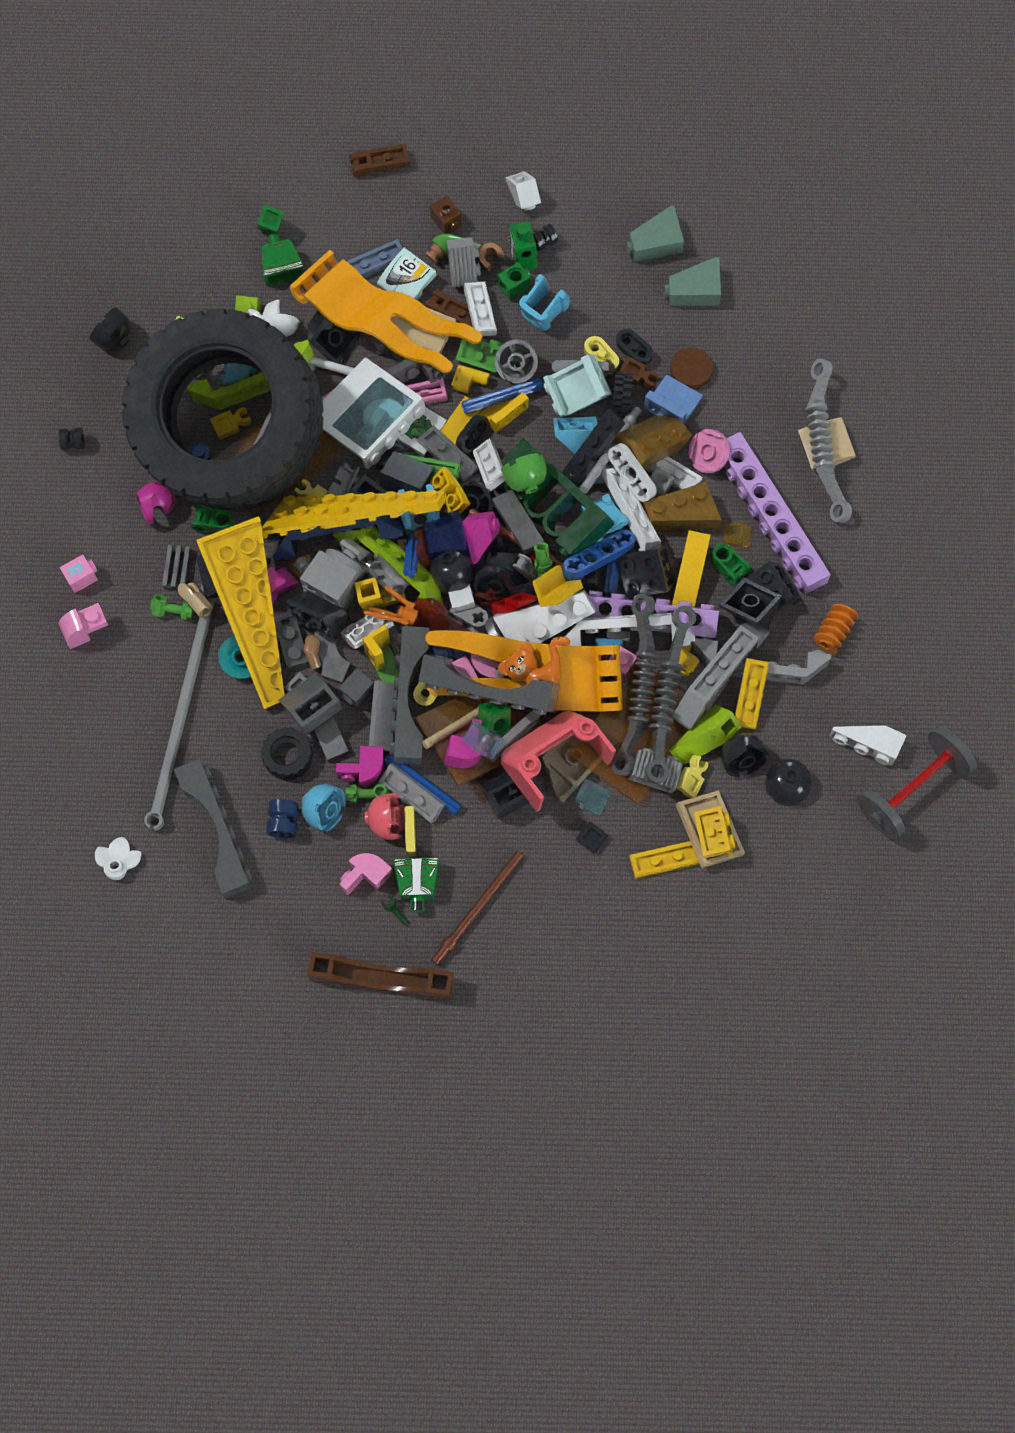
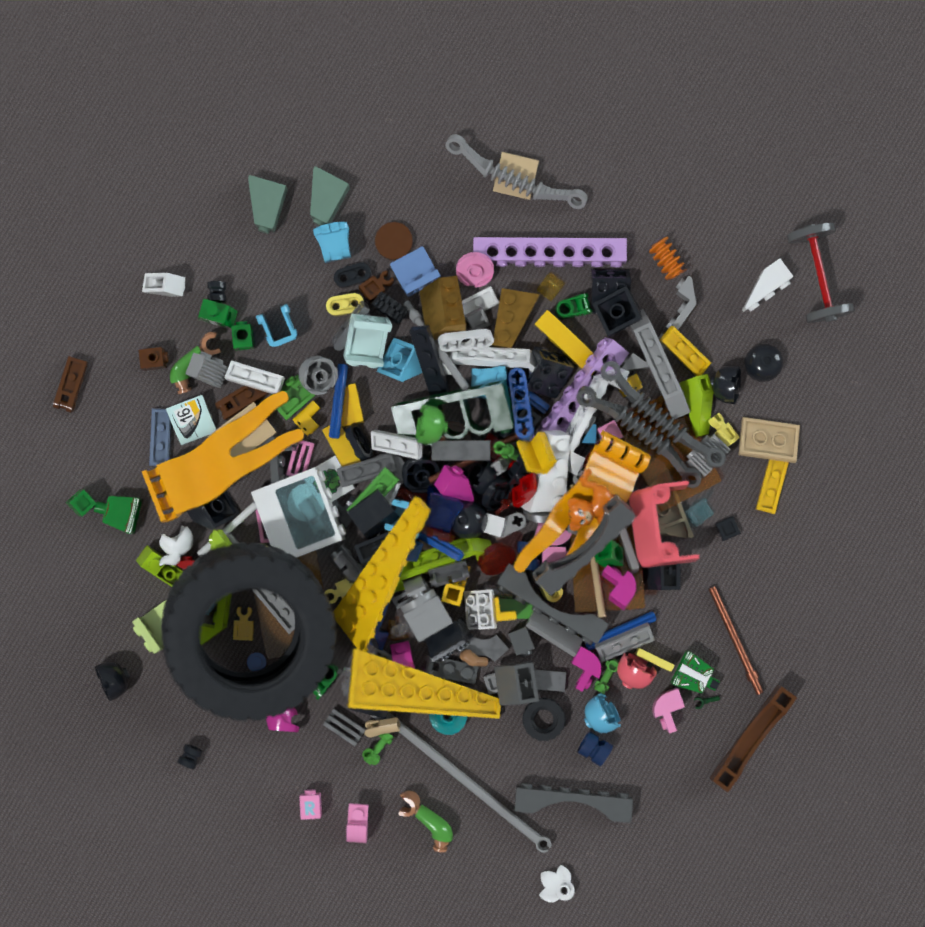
camera: 60 degrees left, 15 degrees up
orange plant [364,585,418,627] -> none
yellow slope [430,467,470,518] -> none
clear light blue panel [463,721,505,760] -> none
yellow bracket [694,806,736,859] -> none
none -> medium azure piece [313,222,351,263]
none -> piece [399,791,453,853]

